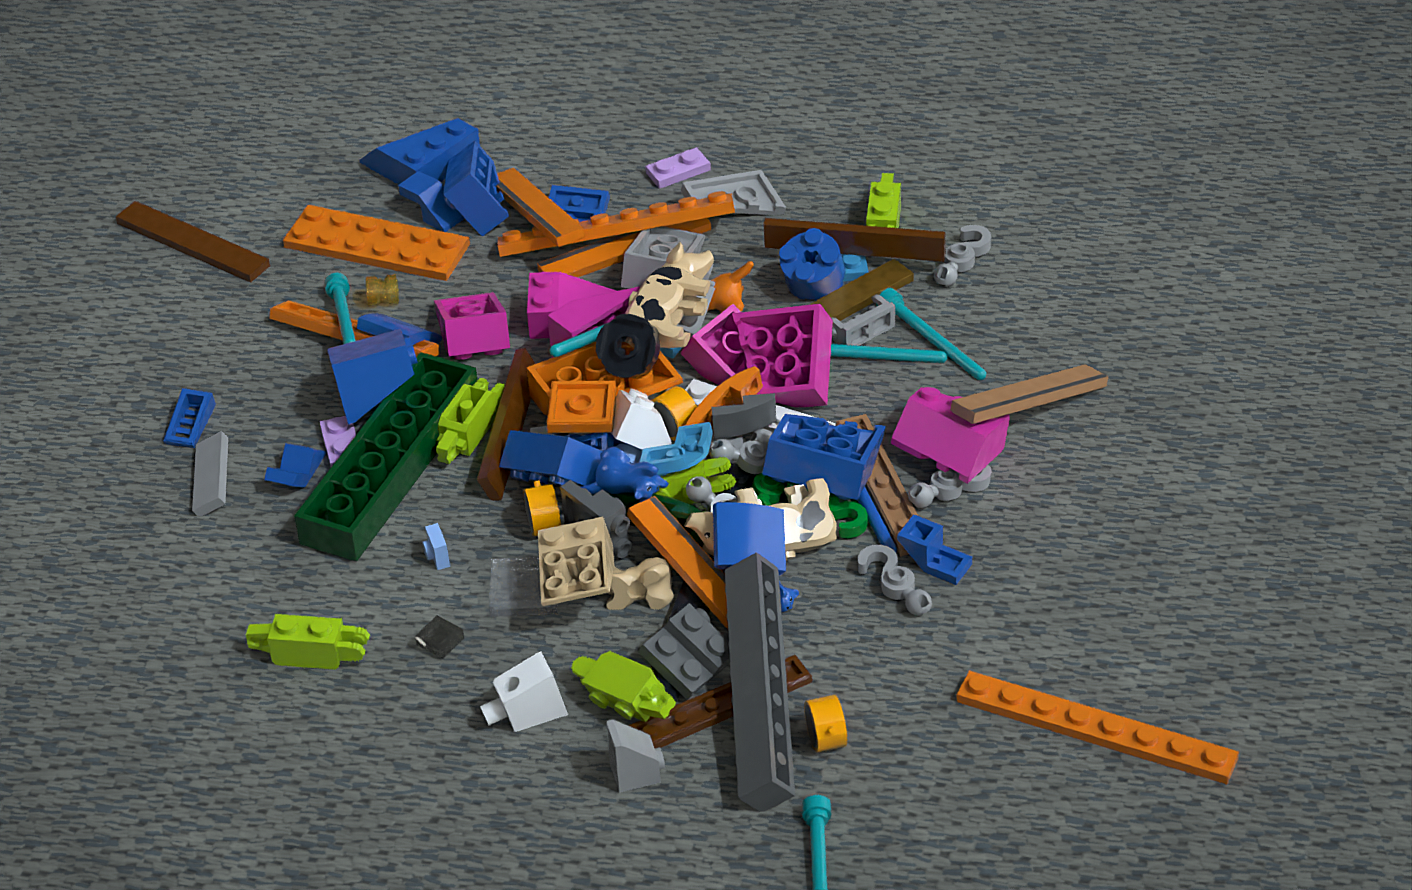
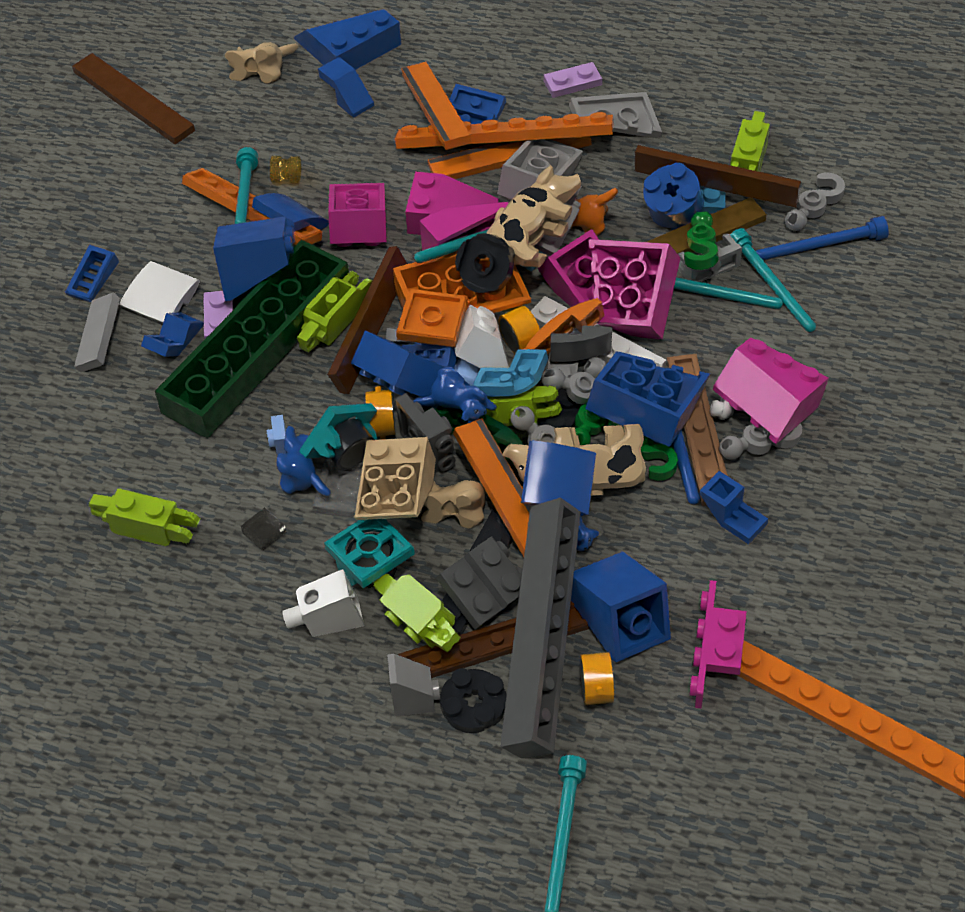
camera: 10 degrees right, 10 degrees up
orange plate [283,205,470,281] -> none
blue wedge [443,140,509,236] -> none
light grey piece [858,545,932,616] -> none
medium nougat tile [950,364,1108,424] -> none
none -> white slope [119,261,200,324]
none -> tan animal [225,42,298,83]
none -> blue animal [277,426,331,496]
none -> piece [299,403,377,470]
none -> teal piece [324,519,415,588]
none -> black plate [440,668,507,733]
none -> blue slope [571,552,671,662]
none -> green piece [684,211,719,270]
none -> dark pink bracket [690,580,747,709]
none -> white arm [710,397,735,420]
none -> blue piece [756,216,889,260]

